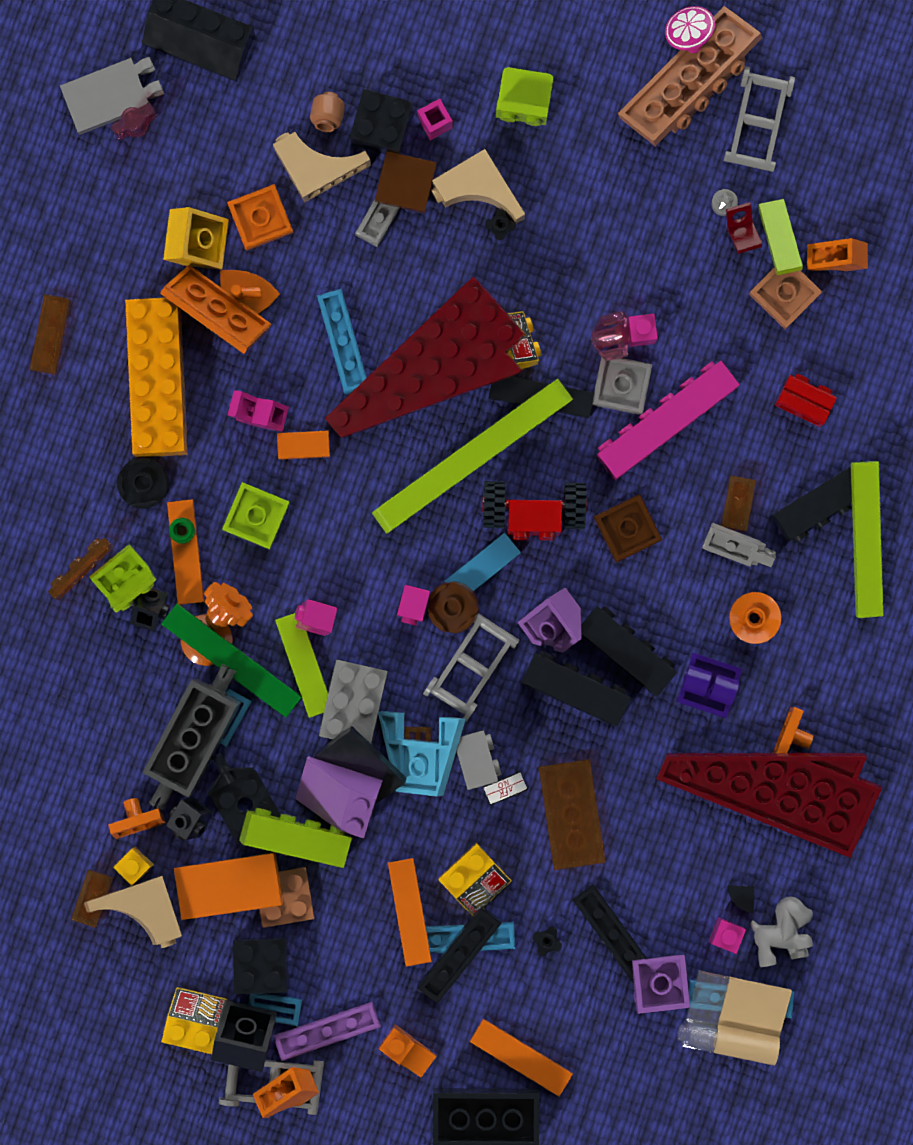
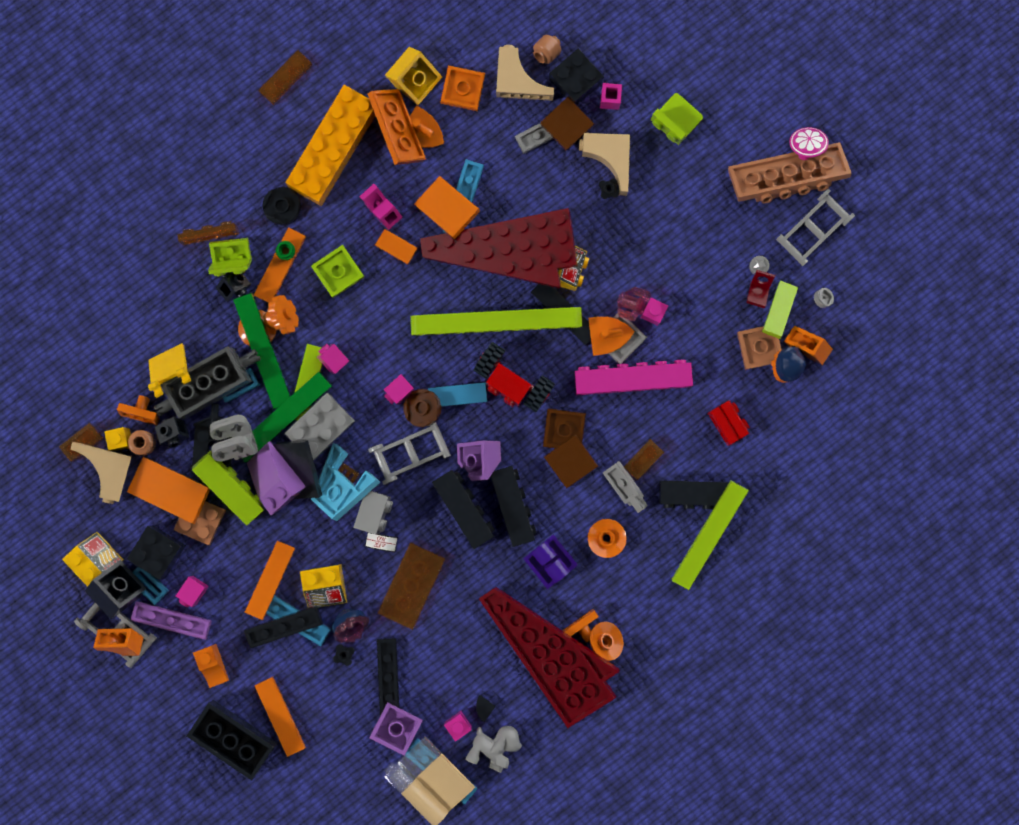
camera: 35 degrees right, 0 degrees up
none -> nougat head [128,430,156,456]
none -> yellow flag [148,343,191,398]
none -> dark pink brick [176,576,209,607]
none -> light grey piece [210,415,258,461]
none -> green tile [242,372,332,463]
none -> clear pink hair [332,609,369,642]
none -> orange tile [414,176,480,239]
none -> reddish brown tile [544,434,598,488]
none -> orange shield [588,317,635,356]
none -> orange dish [590,622,624,661]
none -> dark blue hair [771,346,806,383]
none -> light grey tile [814,288,834,308]

